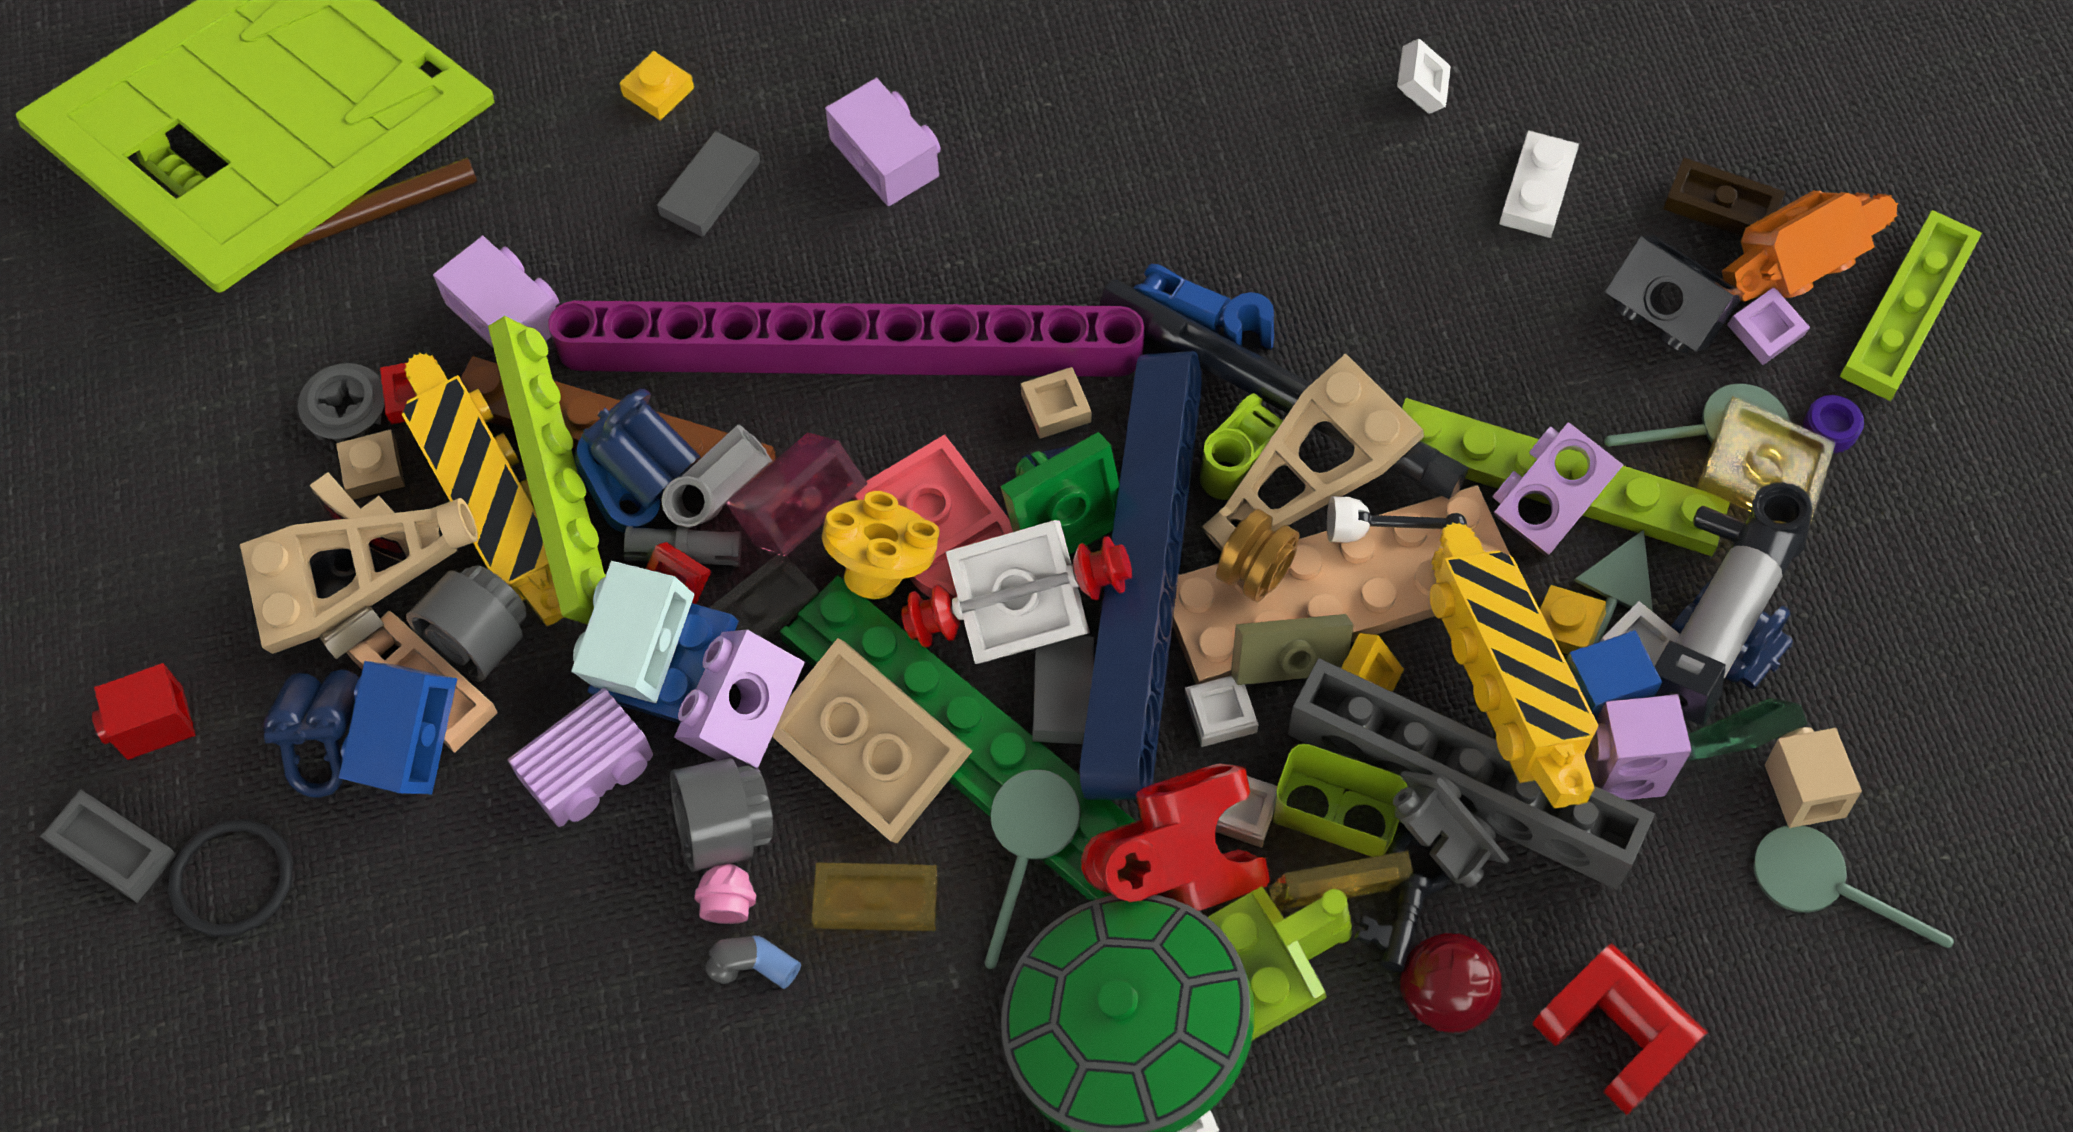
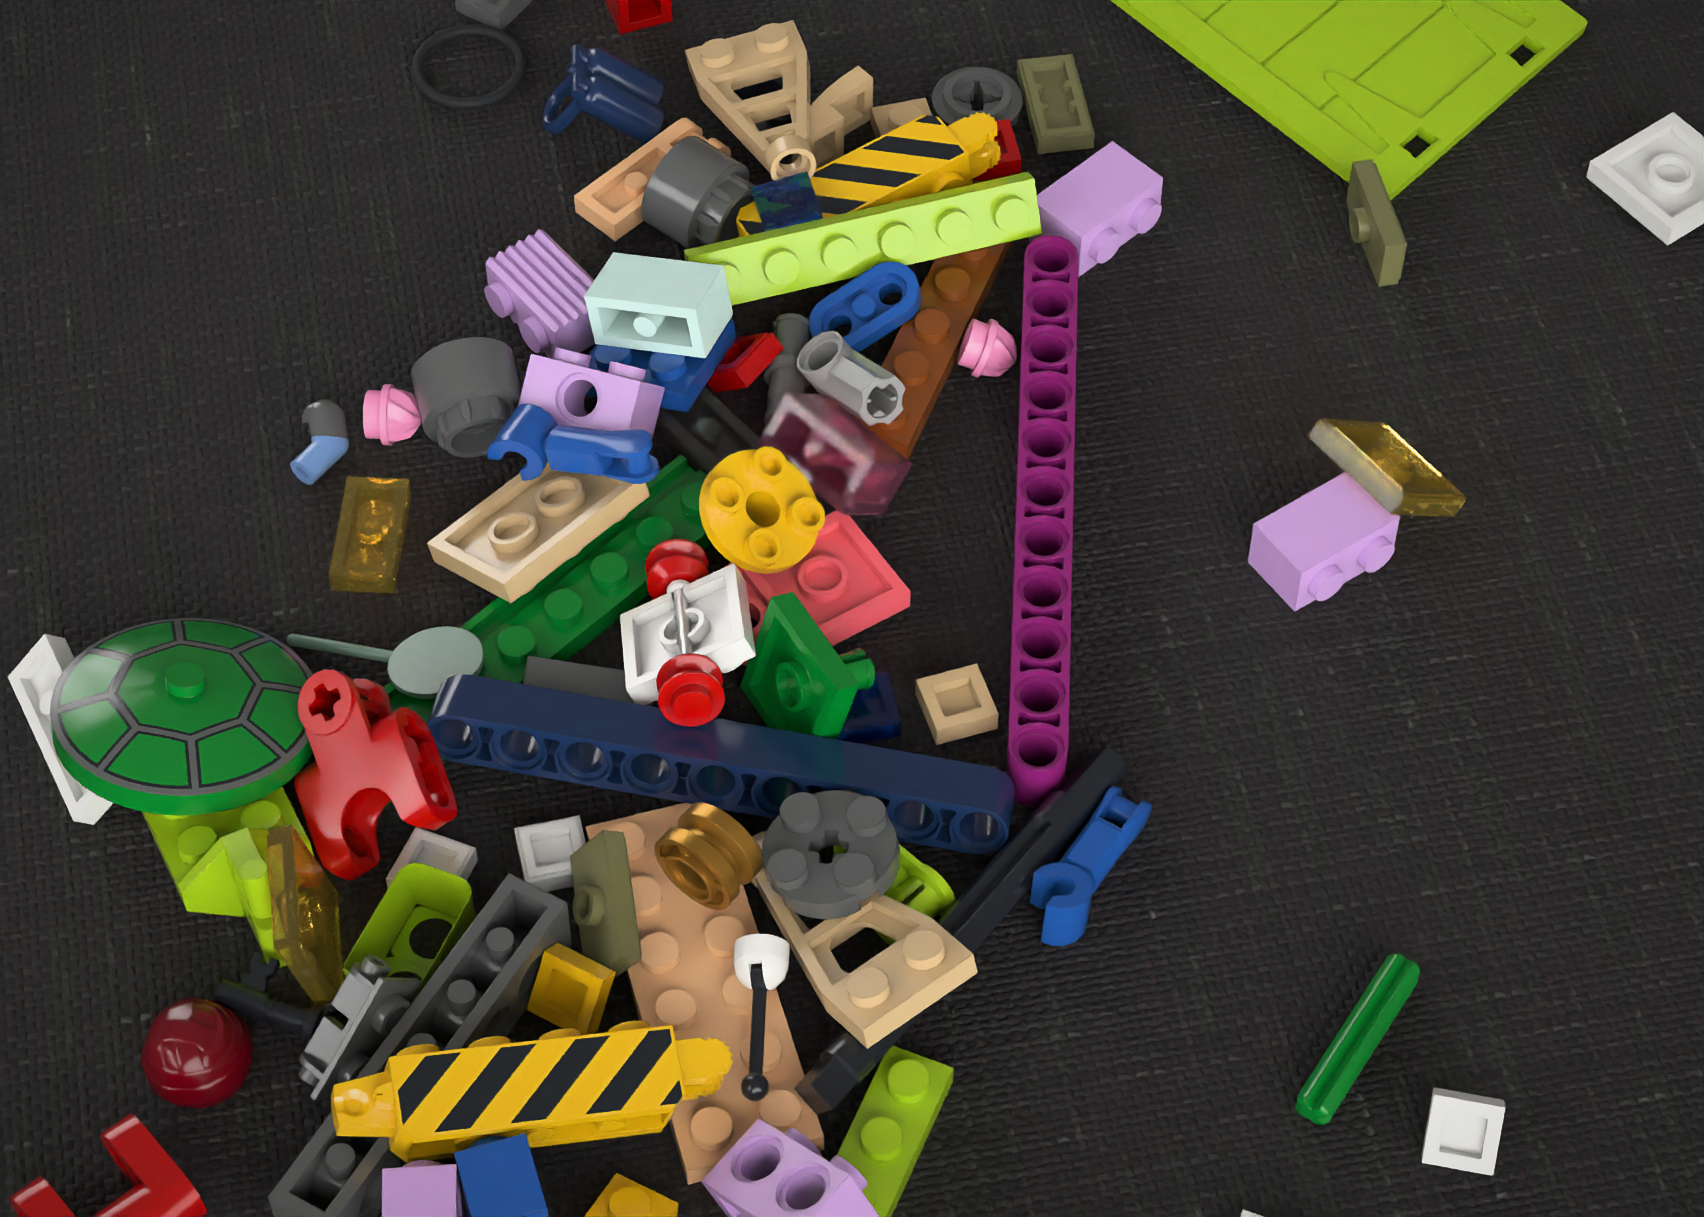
camera: 90 degrees right, 10 degrees down
reddish brown piece [278,157,478,255] -> none
dark tan tile [320,606,384,659] -> none
blue brick [339,661,457,794] -> none
dark blue piece [582,389,701,509] -> none
yellow plate [619,51,694,121] -> none
dark grey tile [657,131,760,237] -> none
none -> blue piece [487,404,660,484]
none -> clear blue tile [750,171,823,232]
none -> dark grey plate [762,790,901,919]
none -> bright pink plate [957,319,1017,378]
none -> olive plate [1017,54,1095,154]
none -> green axle [1295,953,1420,1125]
none -> clear yellow tile [1308,419,1466,516]
none -> olive plate [1346,159,1407,287]

